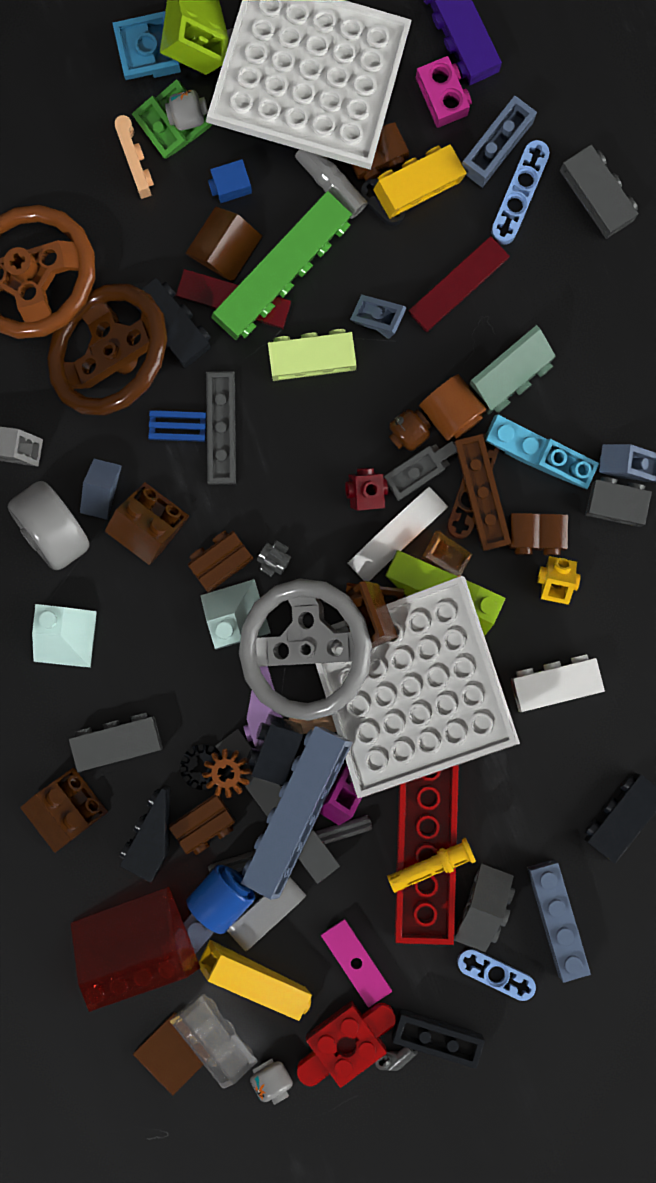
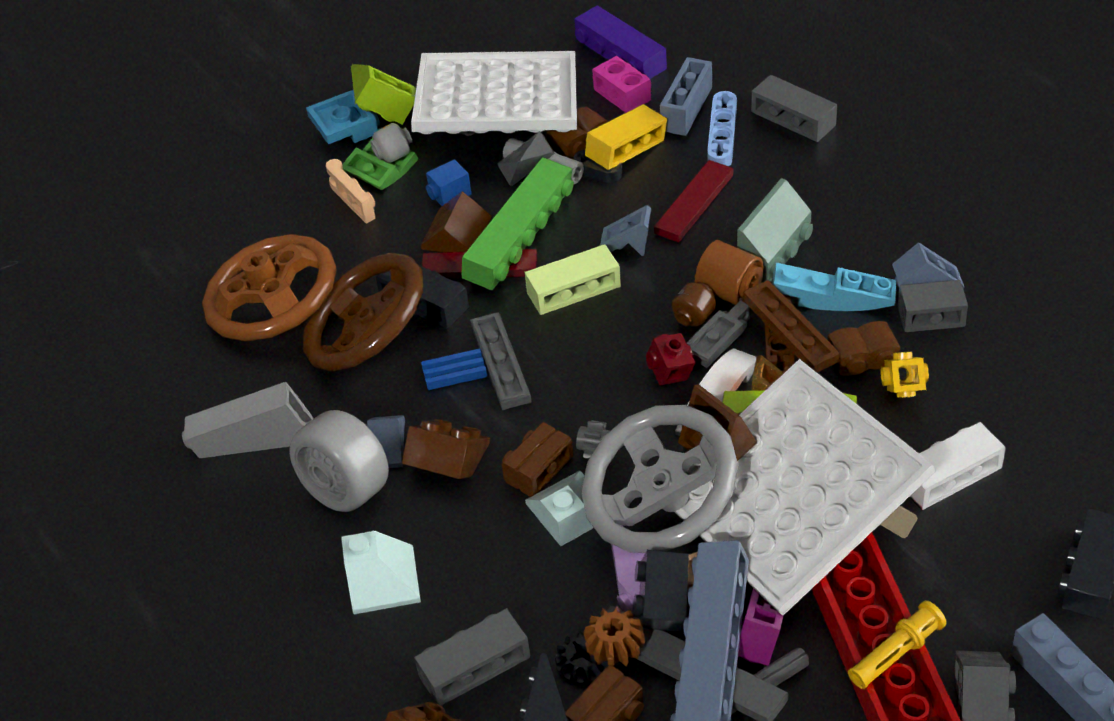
camera: 10 degrees left, 40 degrees down
none -> dark grey slope [497,131,555,186]

